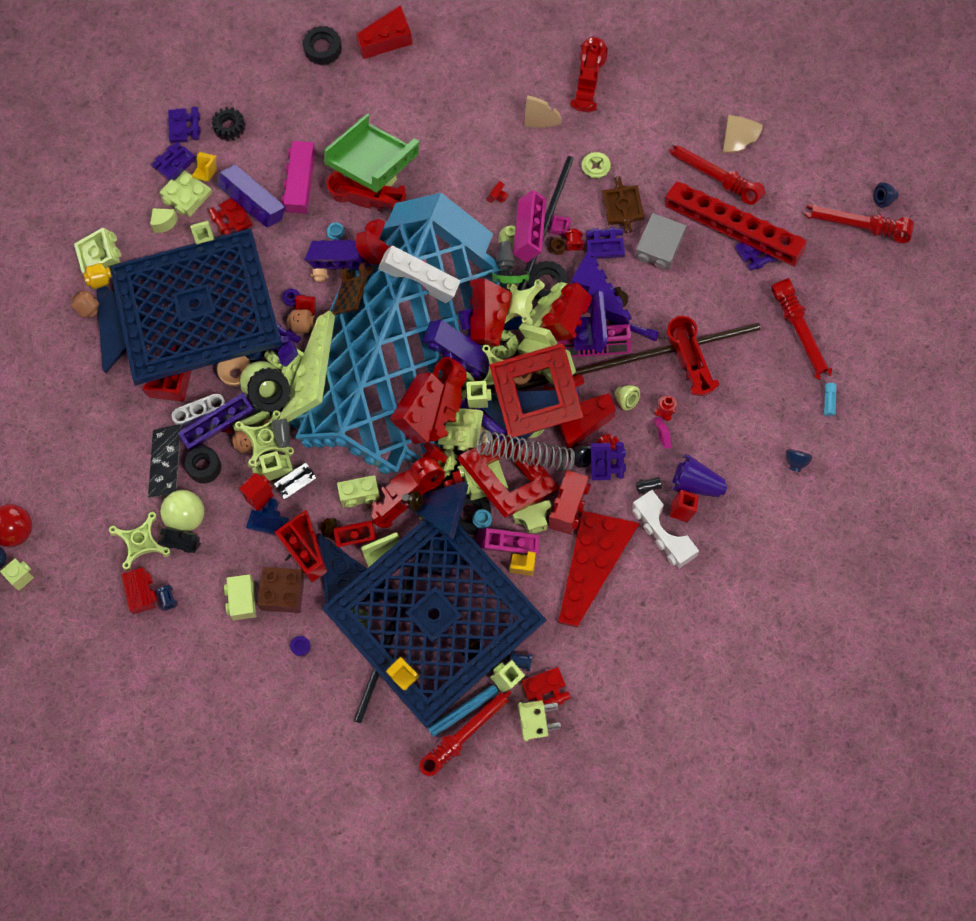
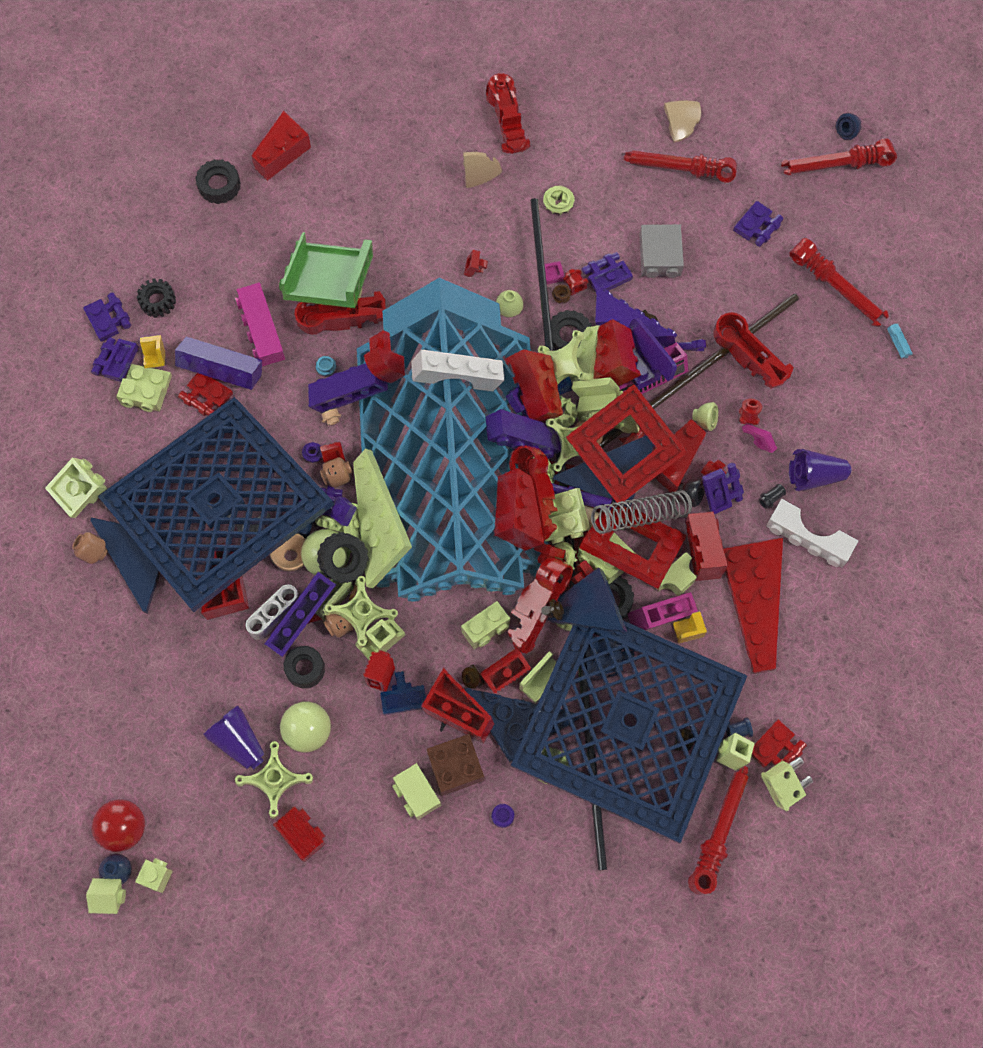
camera: 30 degrees left, 0 degrees up
yellow head [82,263,112,289] -> none
black sticker [148,424,181,498] -> none
yellowish green brick [150,208,178,233] -> none
dark blue bush [155,585,178,611] -> none
black hinge [158,527,201,553] -> none
yellowish green brick [191,221,214,244] -> none
dark grey cone [271,419,290,448] -> none
hinge [274,462,316,499] -> none
reddish brown flag [332,262,373,315] -> none
yellow panel [386,657,419,691] -> none
dark azure axle [428,685,499,736] -> none
yellowish green brick [467,381,491,409] -> none
medium azure plate [472,509,492,529] -> none
bright green tile [492,270,529,284] -> none
dark grey cone [497,241,515,270] -> none
dark pink brick [513,190,546,263] -> none
reddish brown plate [602,176,644,234] -> none
red brick [665,181,807,267] -> none
red brick [669,490,699,523] -> none
dark blue brick [786,449,813,472] -> none
none -> dark purple cone [203,706,264,770]

